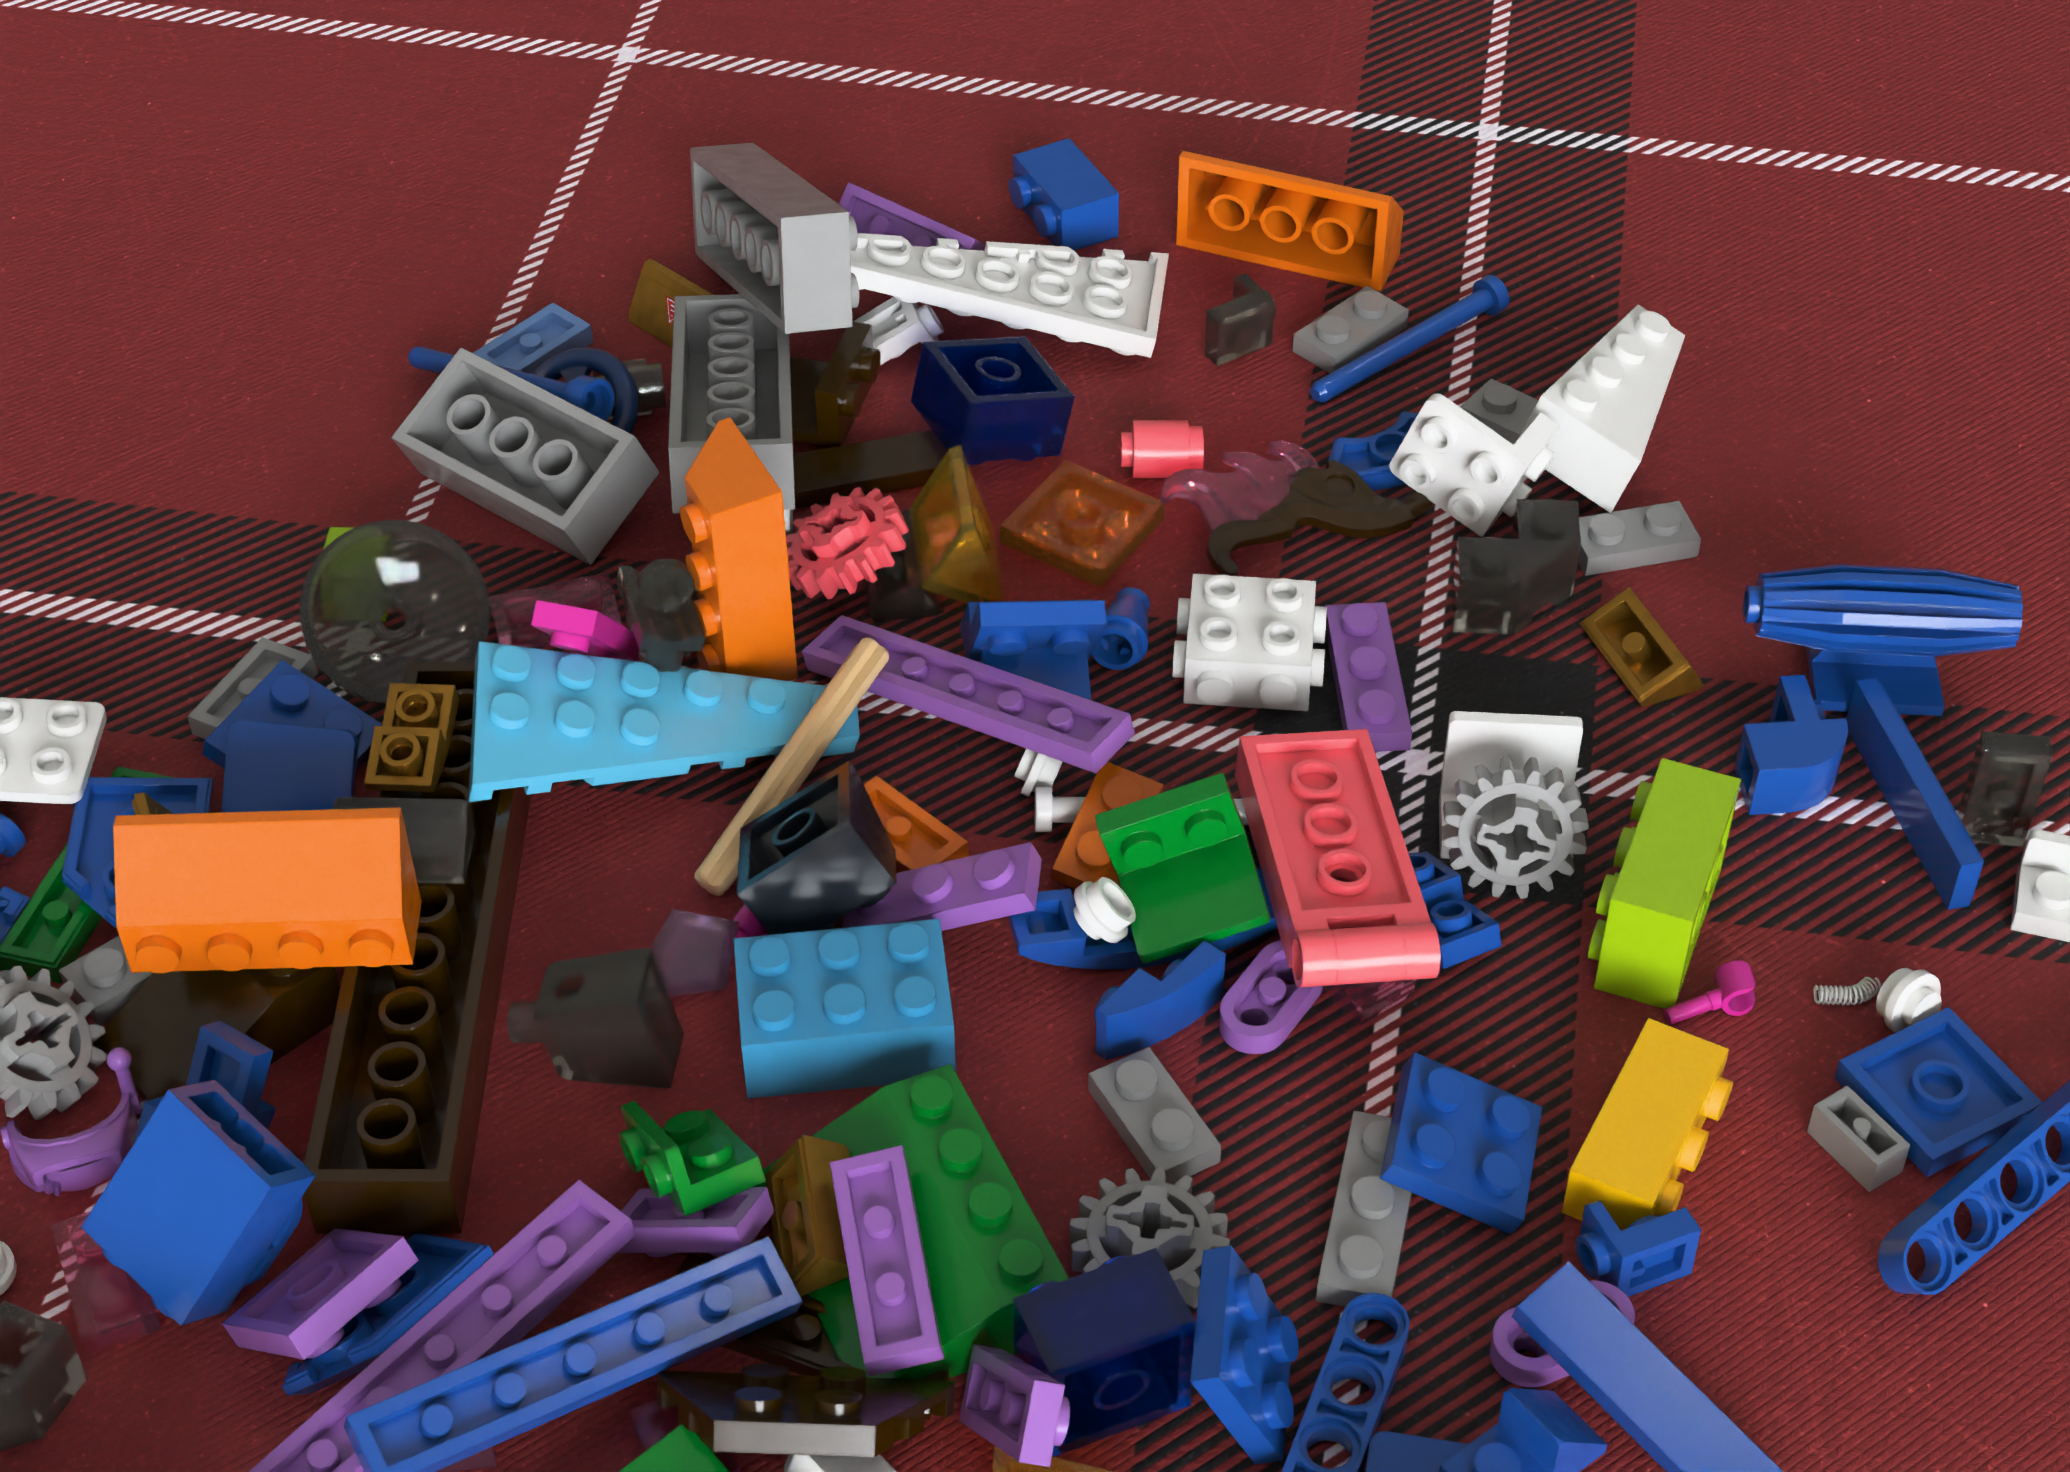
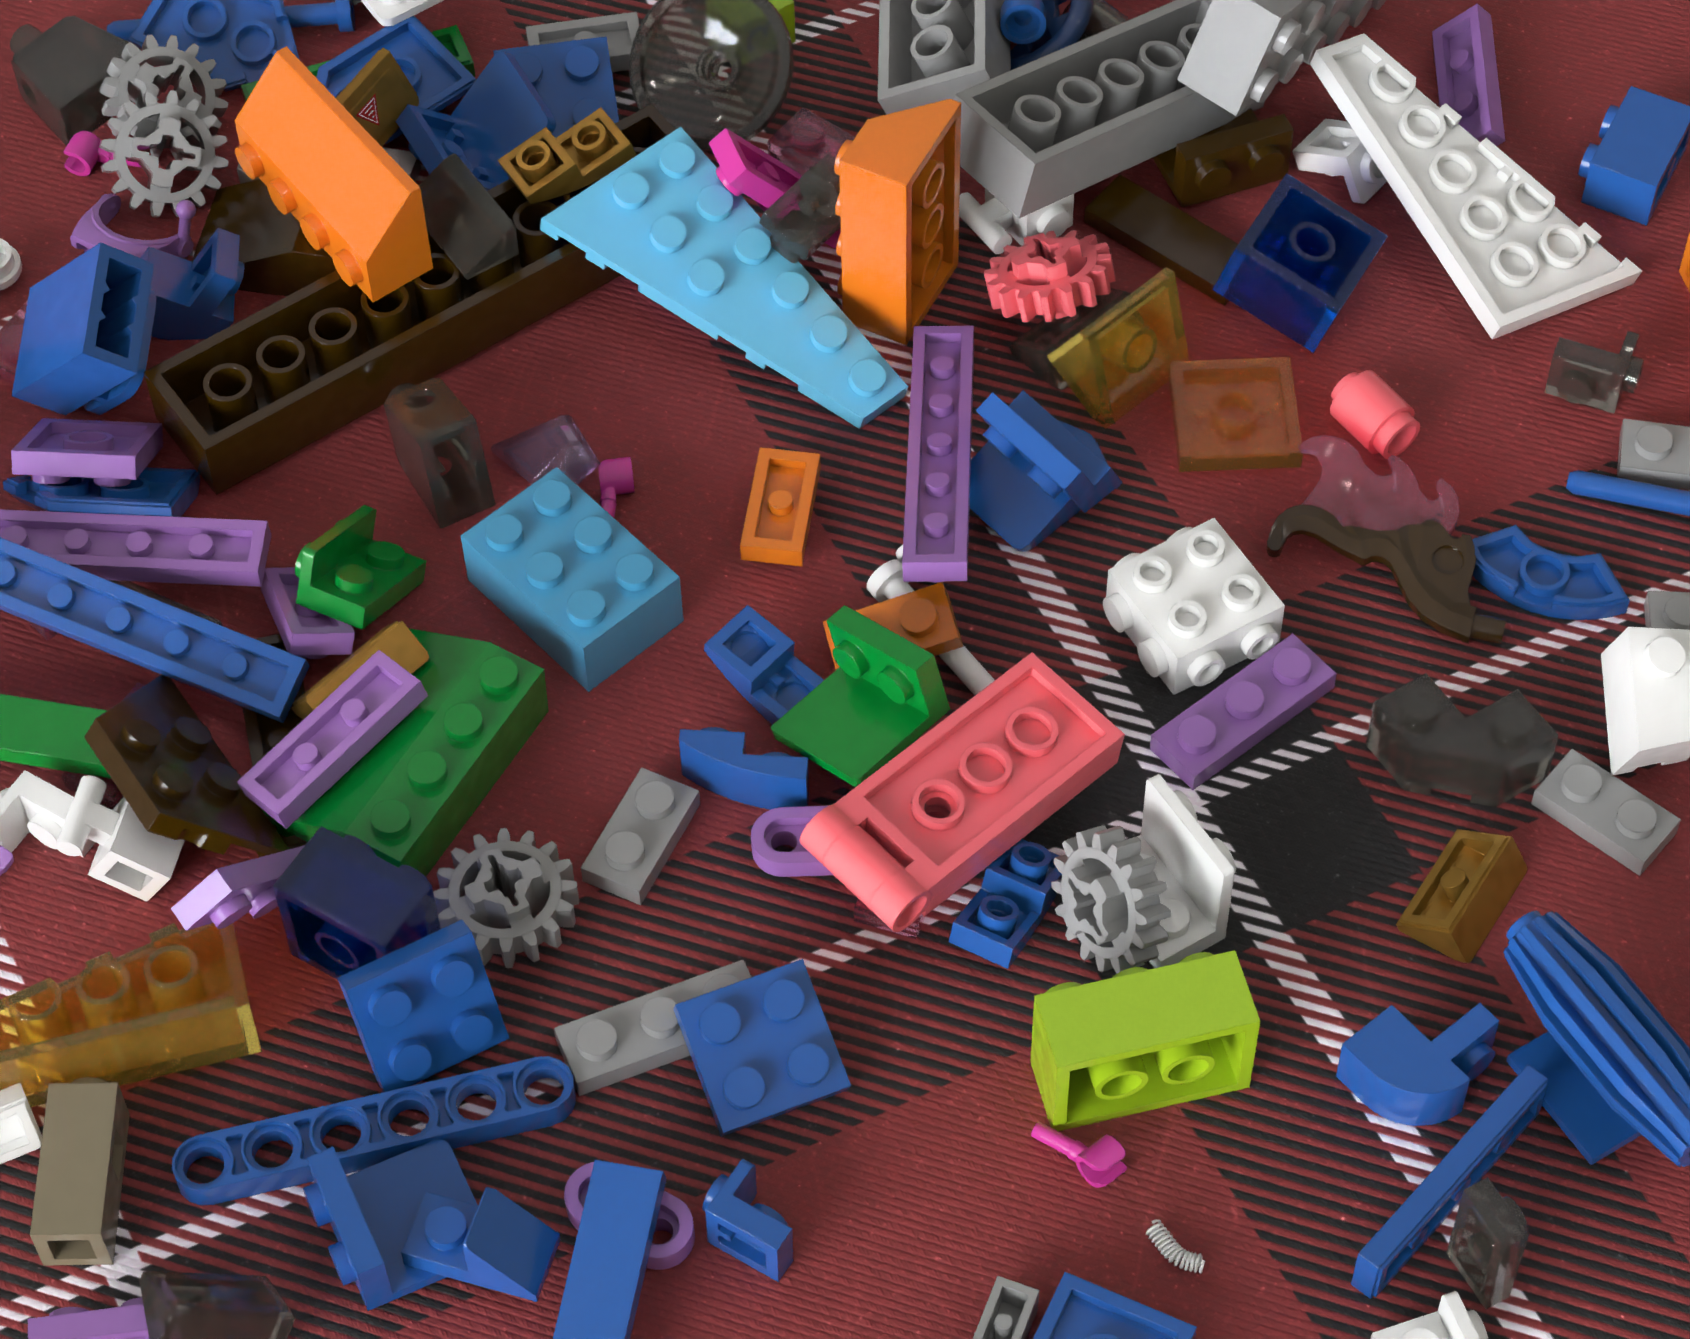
camera: 55 degrees right, 10 degrees up
tan axle [694,637,889,896] -> none
black slope [737,761,897,935] -> none
medium lavender plate [842,842,1042,931] -> none
white plate [1073,877,1136,943] -> none
blue cone [1092,587,1150,670] -> none
white bracket [1389,394,1560,537] -> none
yellow brick [1562,1018,1733,1230] -> none
white plate [1876,968,1942,1033] -> none

